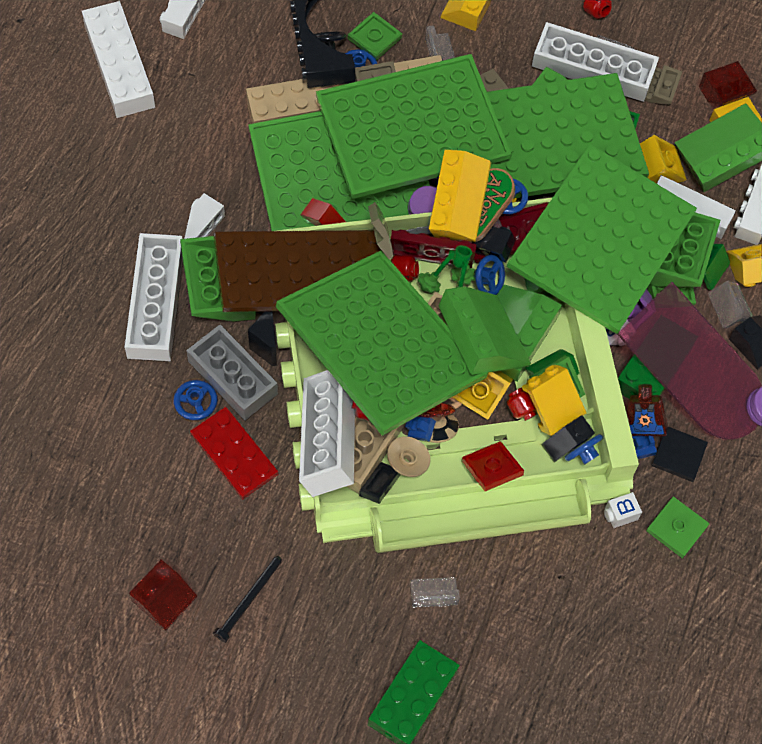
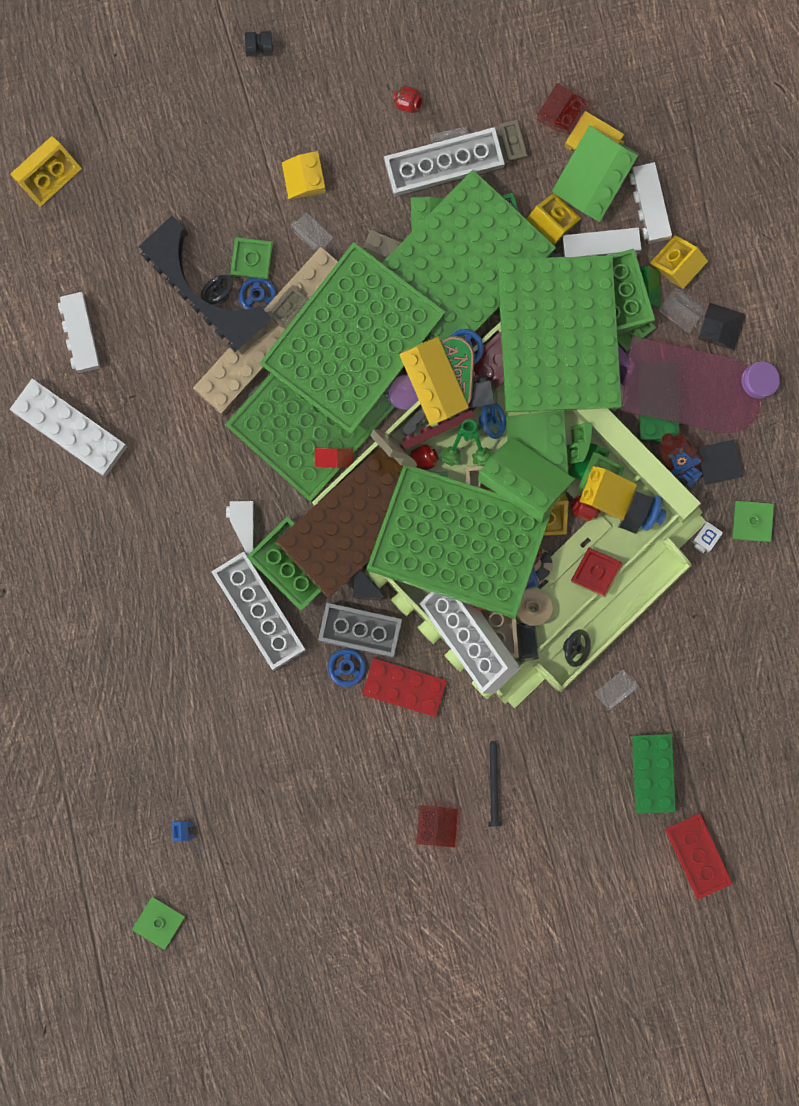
camera: 25 degrees left, 20 degrees up
none -> black piece [563,629,591,667]
none -> bright green slope [566,423,592,465]

